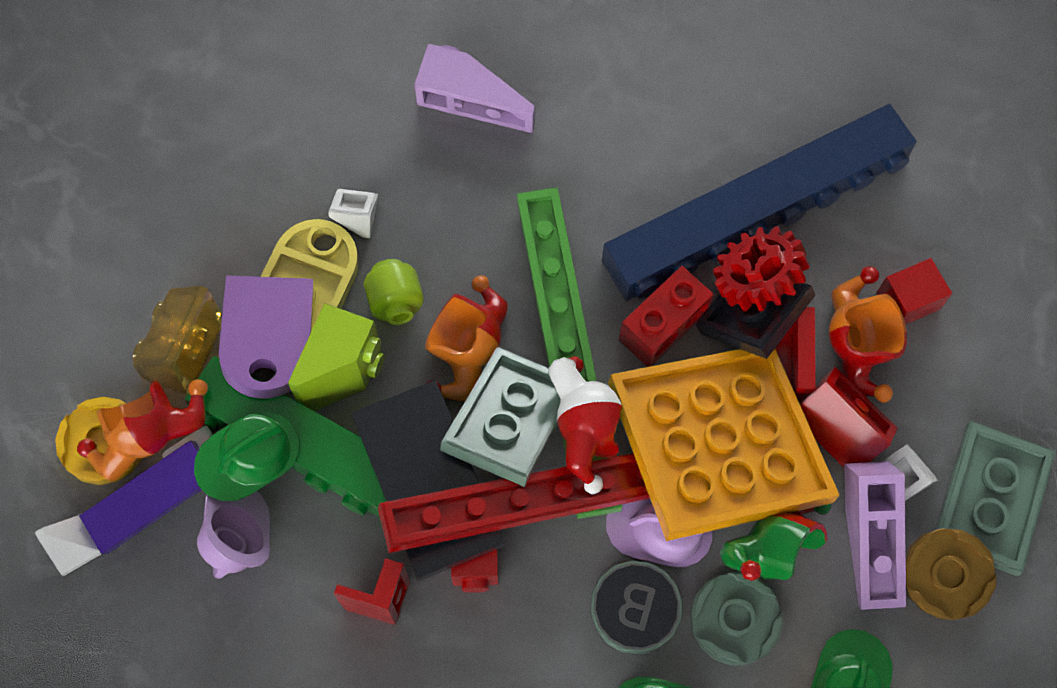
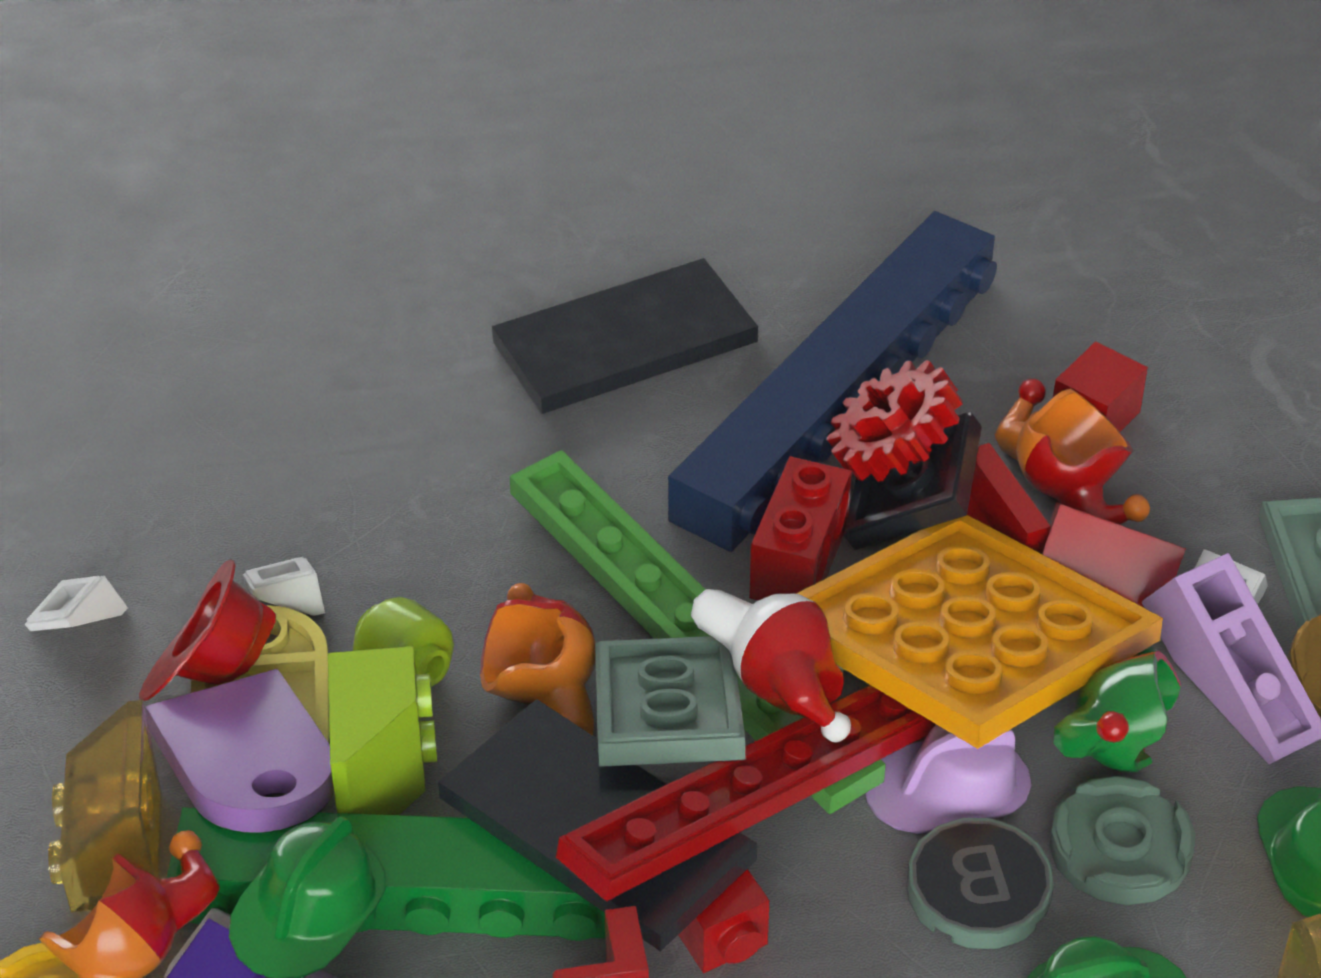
camera: 25 degrees left, 25 degrees down
lavender slope [414,44,535,133] -> none
none -> white slope [25,576,128,632]
none -> red piece [139,559,276,702]
none -> black tile [492,258,758,414]

